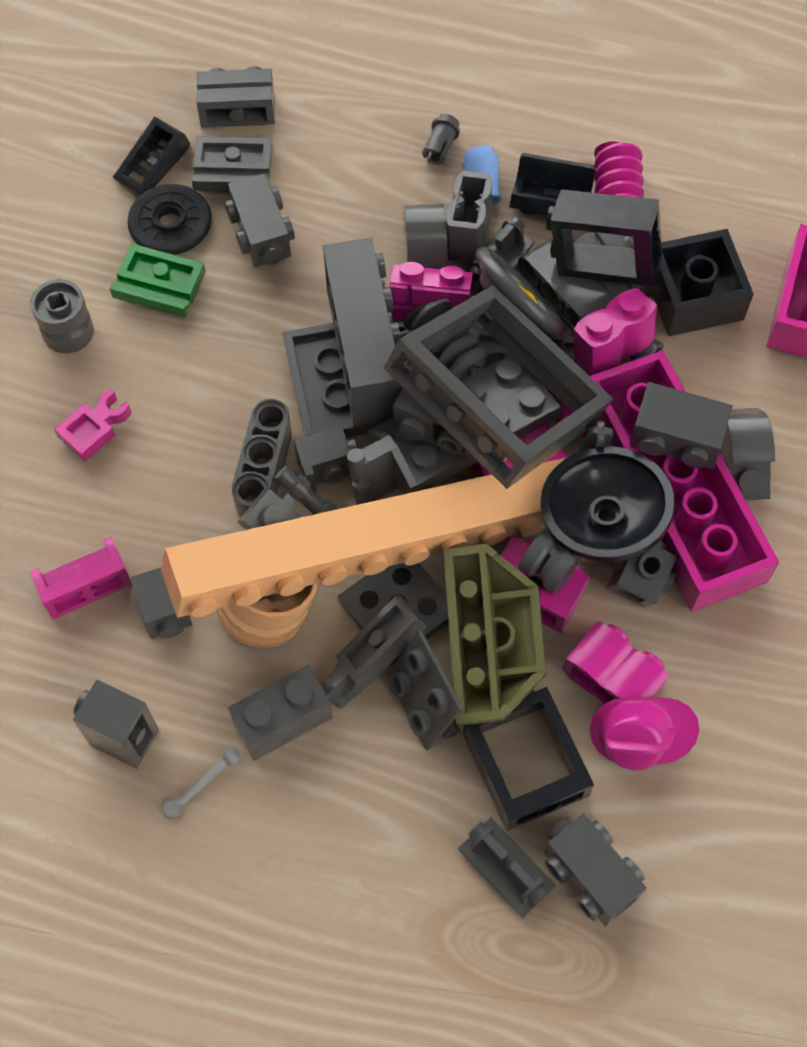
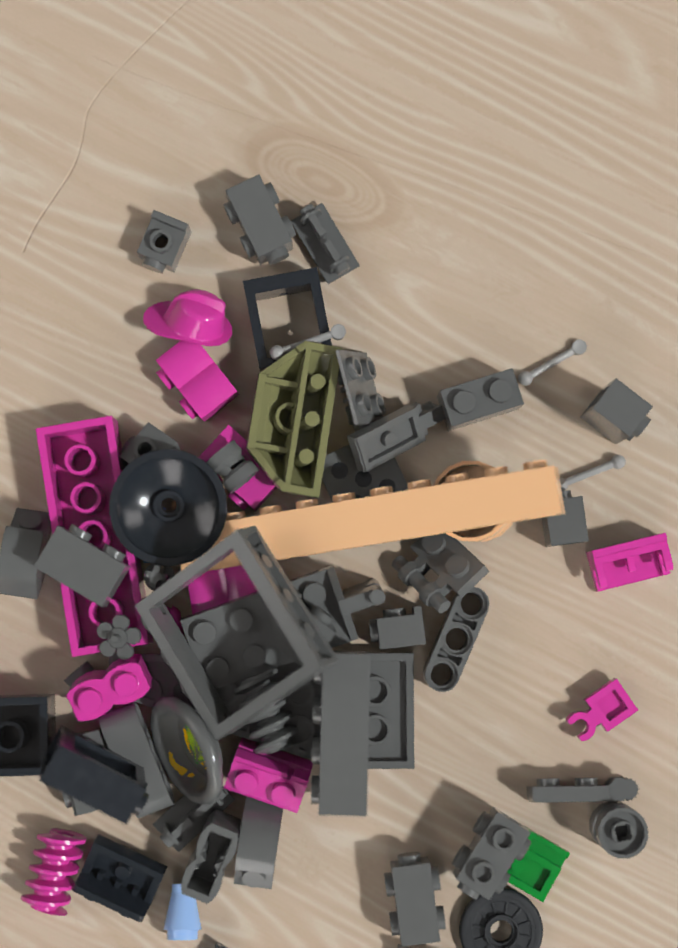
camera: 175 degrees left, 20 degrees up
none -> dark grey plant [97,615,141,660]
none -> dark grey brick [137,210,192,273]
none -> light grey hinge [270,324,346,360]
none -> dark grey brick [452,806,531,900]
none -> dark grey hinge [527,777,639,803]
none -> light grey hinge [560,455,626,491]

